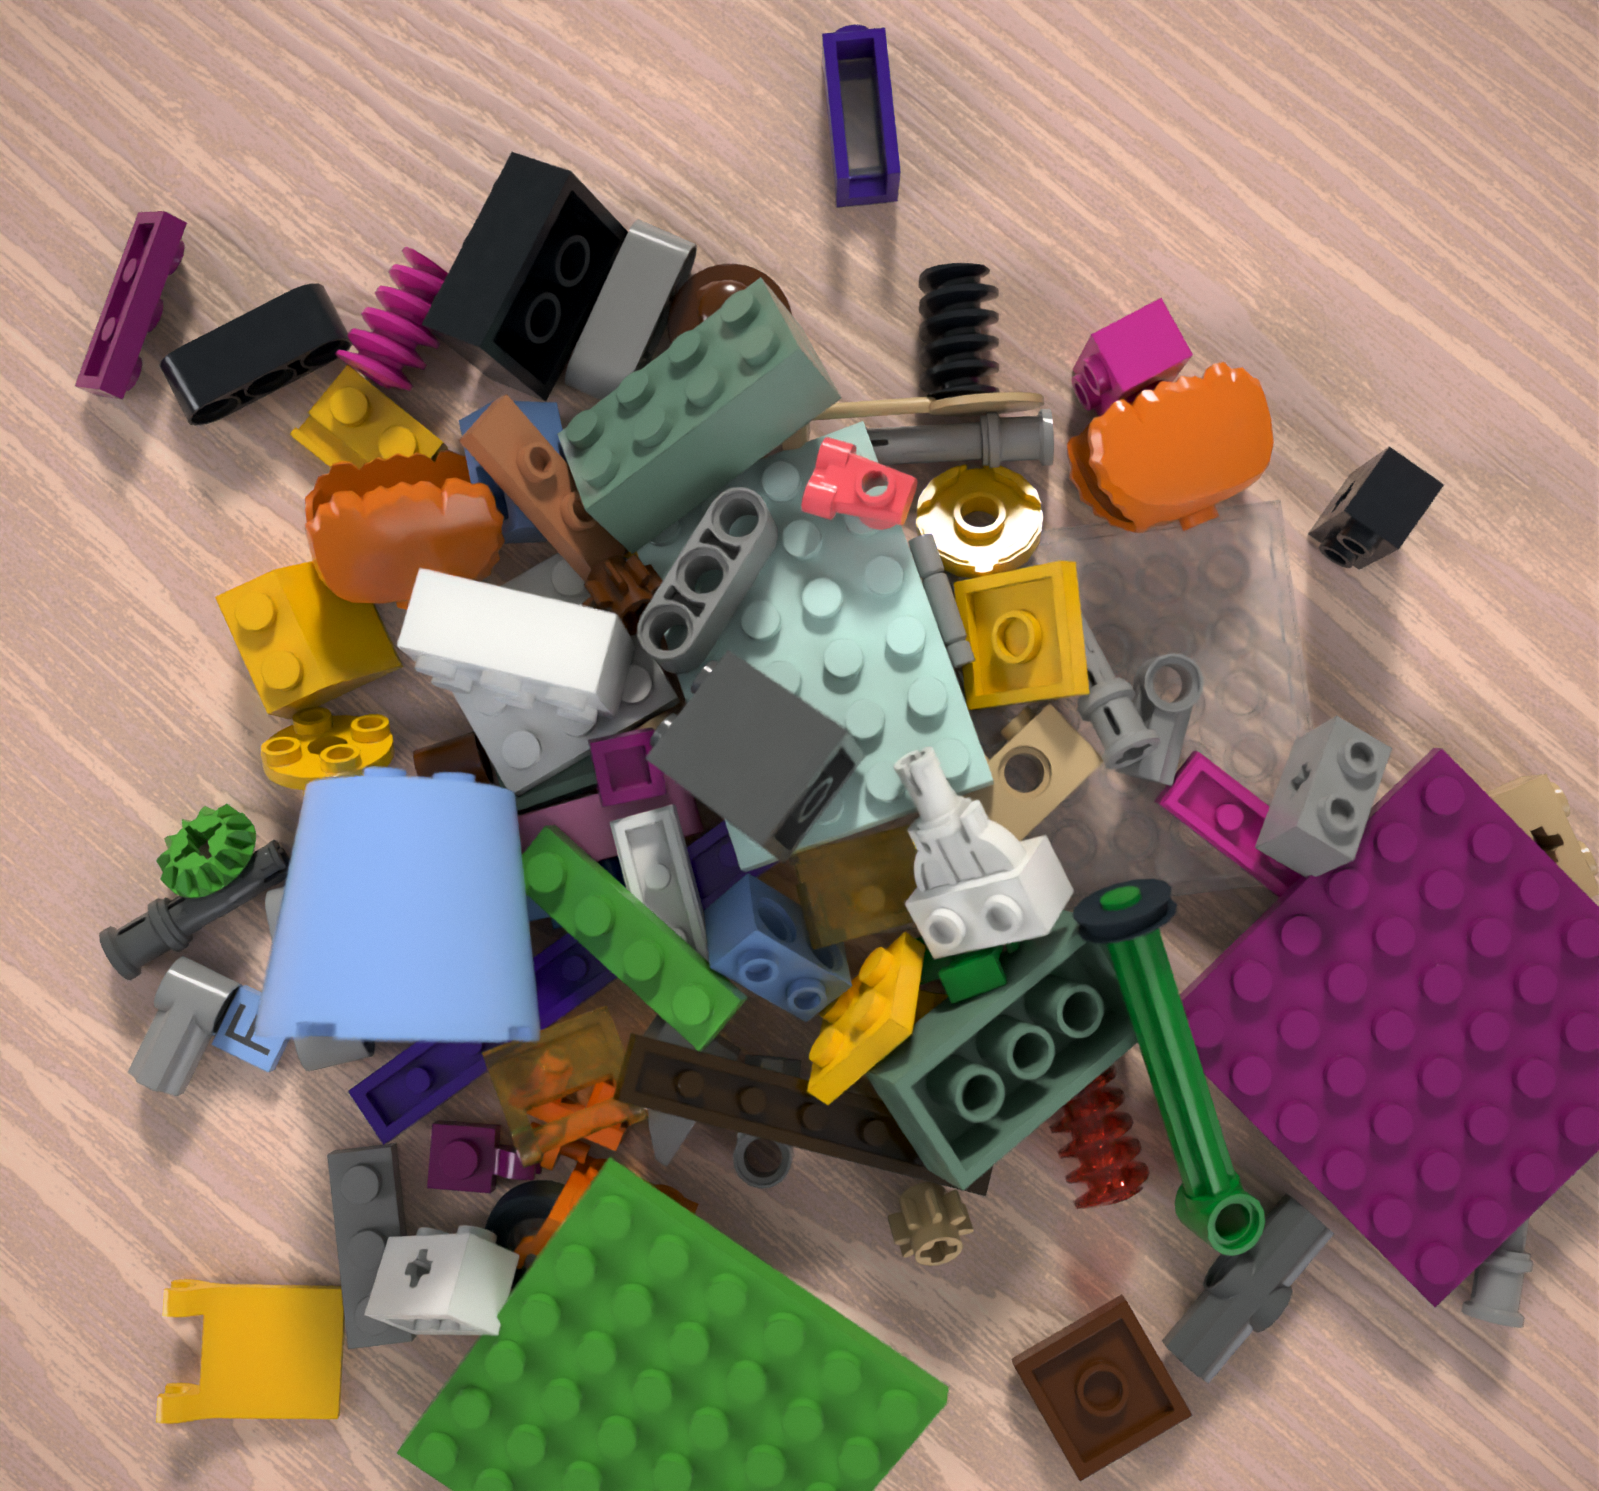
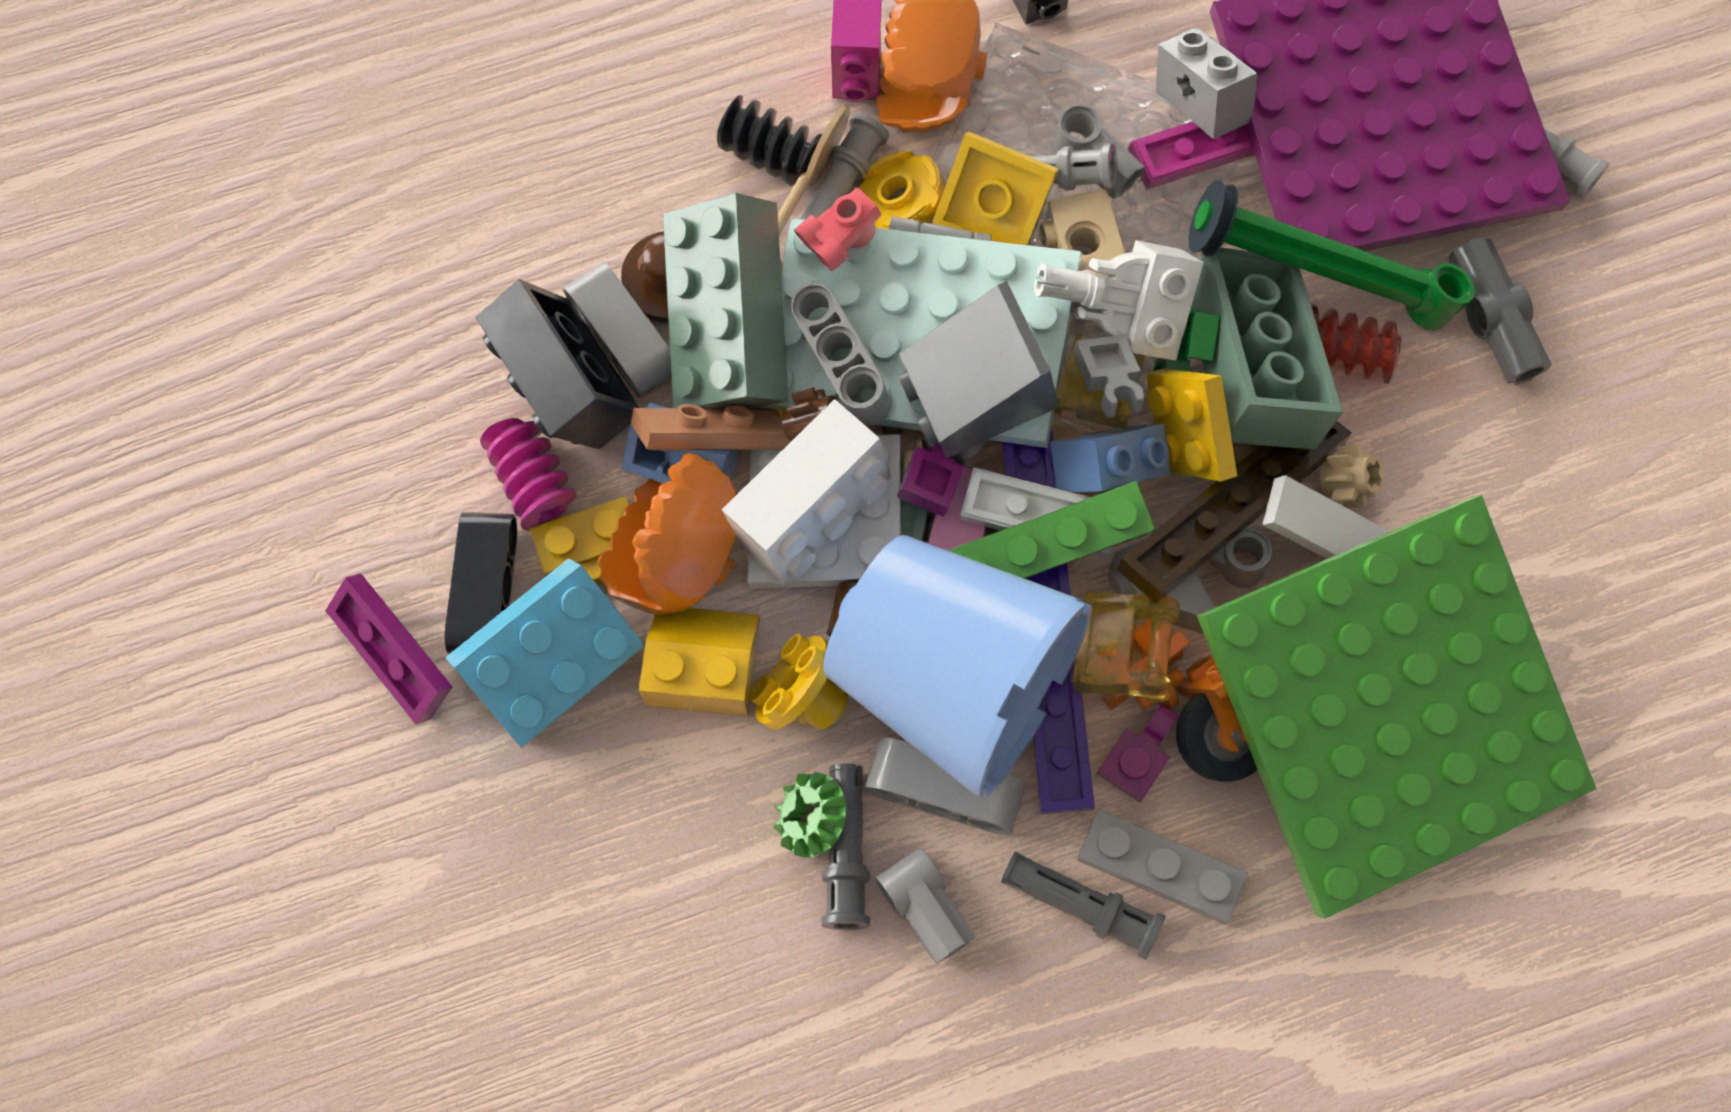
camera: 65 degrees left, 15 degrees down
yellow flag [156,1279,345,1424] -> none
light blue tile [211,985,290,1072] -> none
white brick [364,1225,520,1335] -> none
dark purple window [822,25,901,208] -> none
reddish brown plate [1011,1294,1193,1481] -> none
none -> medium azure brick [445,558,645,748]
none -> dark grey pin [1001,851,1166,960]
none -> light grey plate [1074,334,1144,417]
none -> white tile [1262,475,1390,559]

